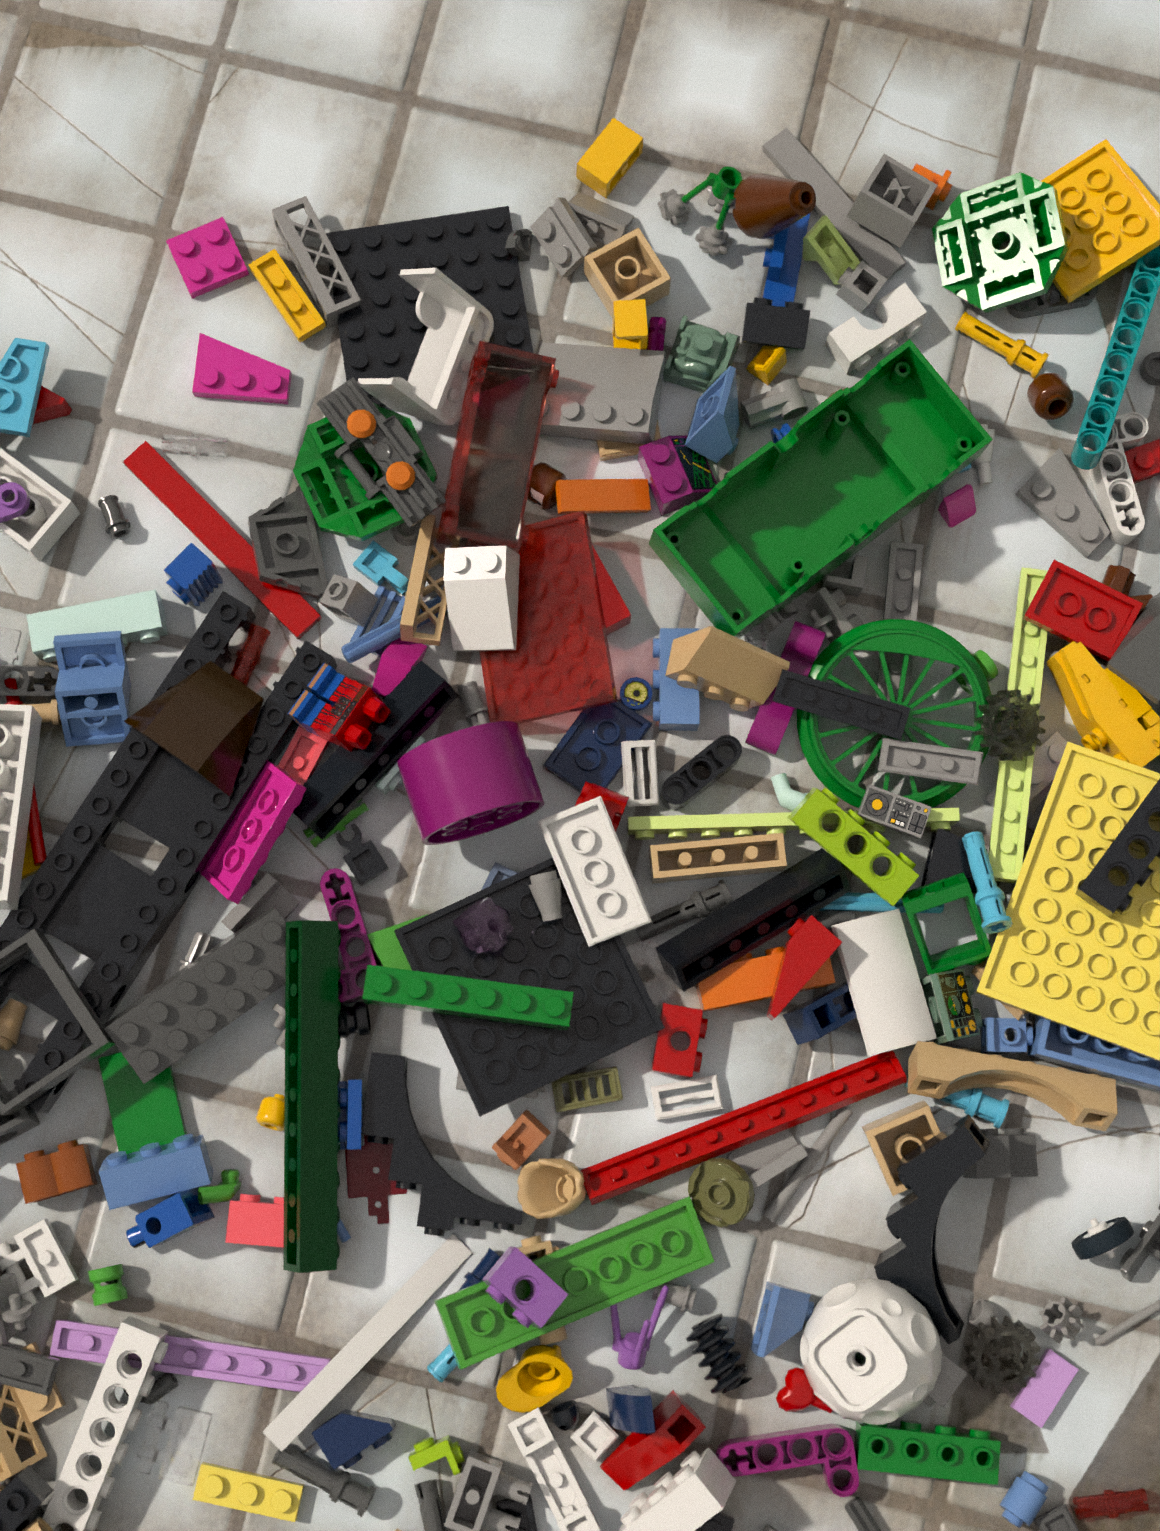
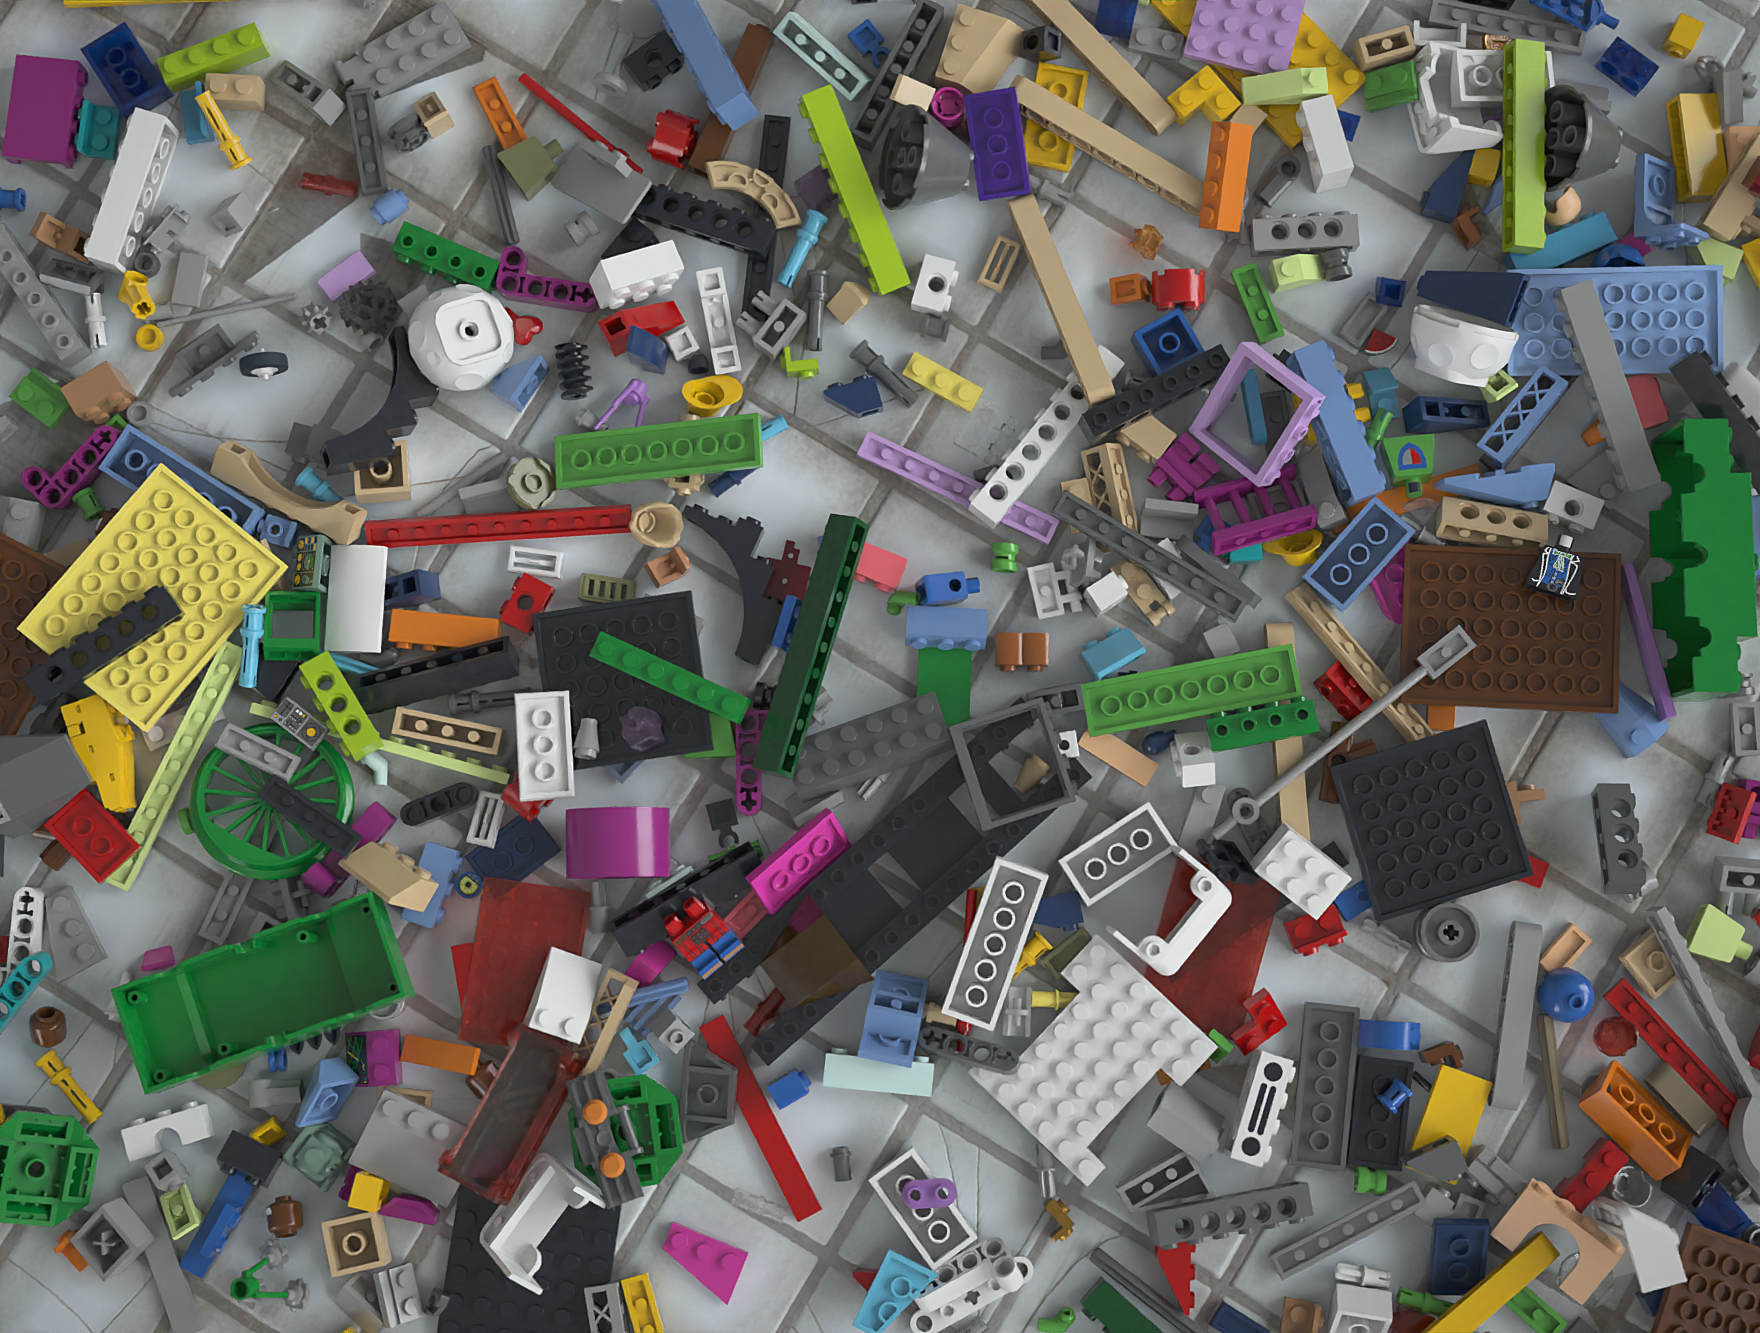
camera: 160 degrees left, 5 degrees up
yellow piece [256,1094,285,1131] -> none
white sticker [262,1234,472,1452] -> none
medium lavender brick [482,1247,568,1329] -> none
reddish brown cone [733,173,816,239] -> none
red slope [767,915,842,1021] -> none
clear smoke gear [974,689,1046,761] -> none
none -> reddish brown head [266,1196,304,1238]
none -> magenta slope [379,1193,440,1226]

